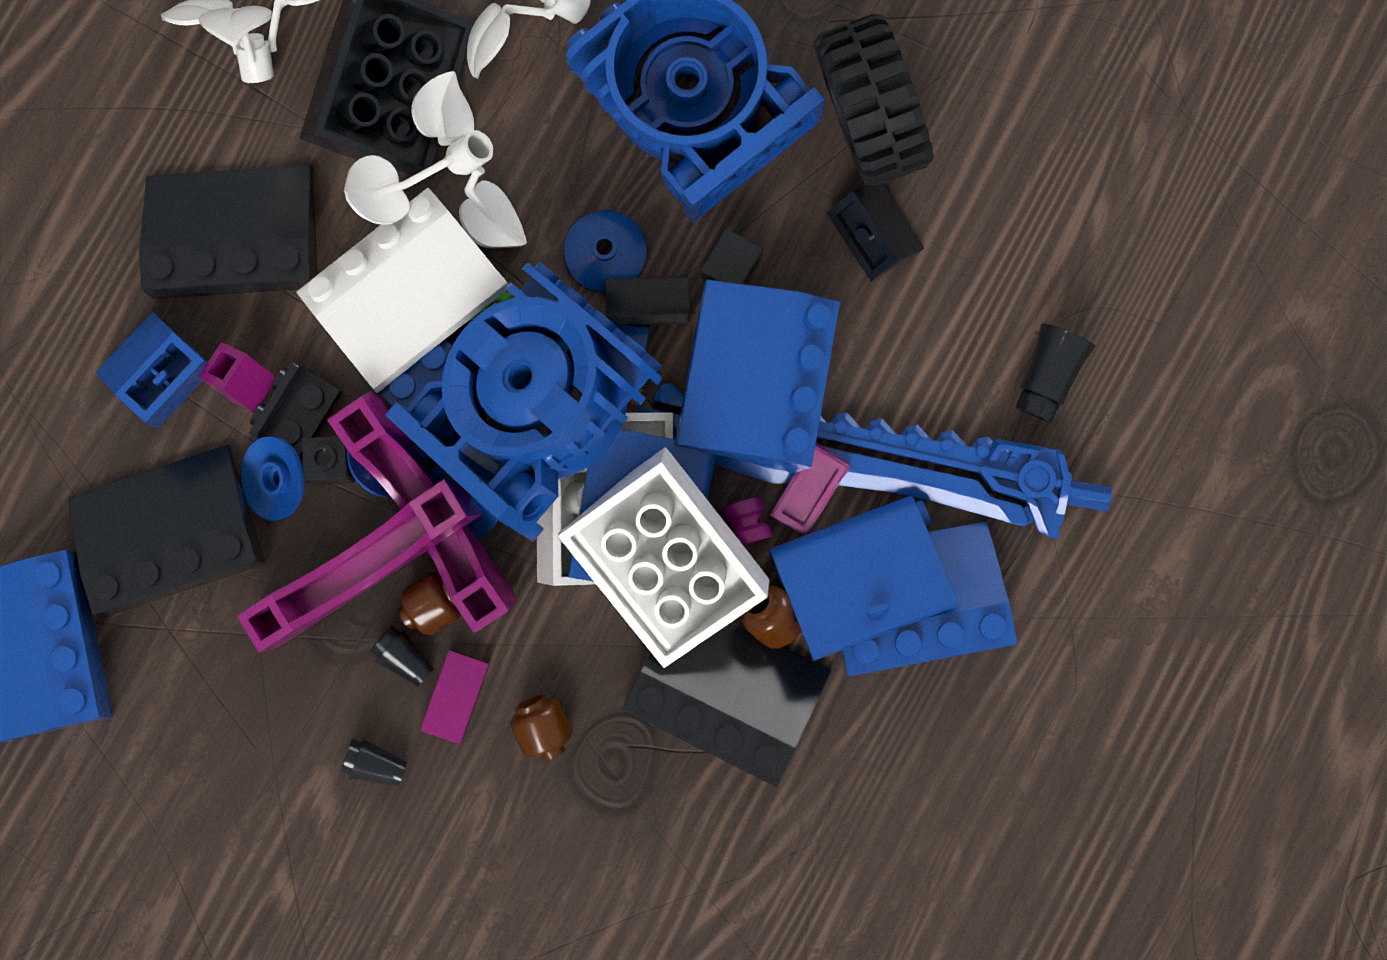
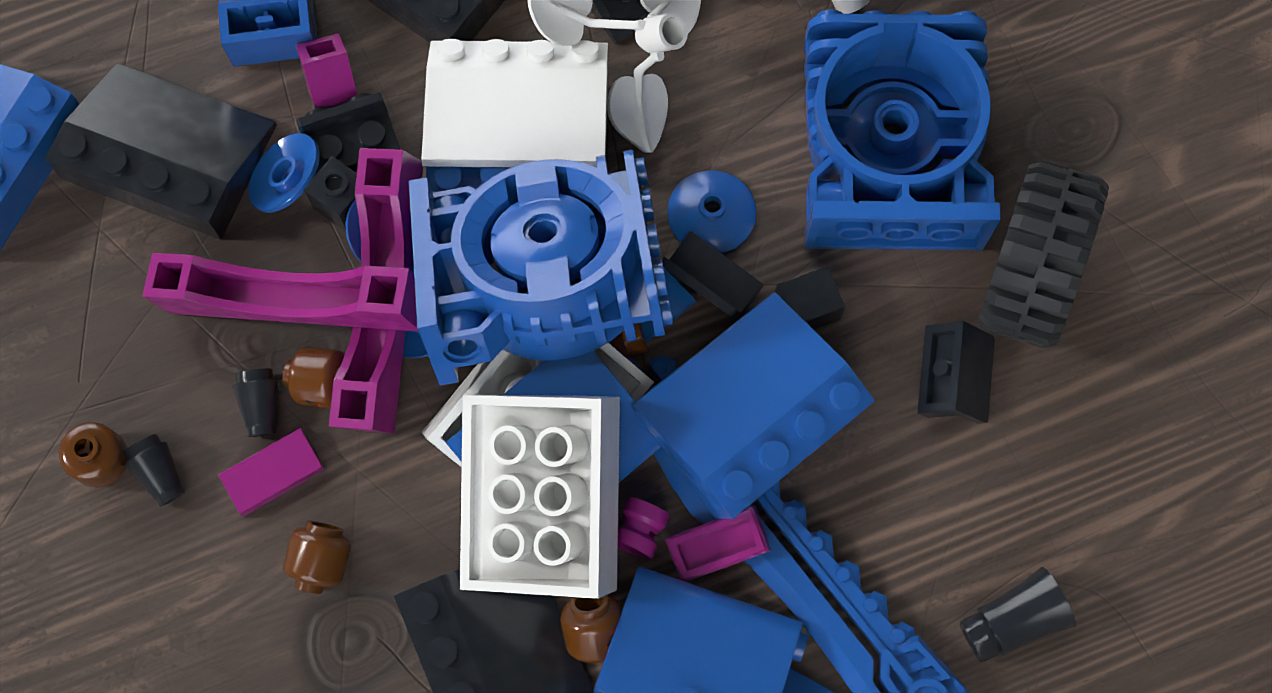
camera: 35 degrees right, 10 degrees down
none -> reddish brown head [59,422,127,488]

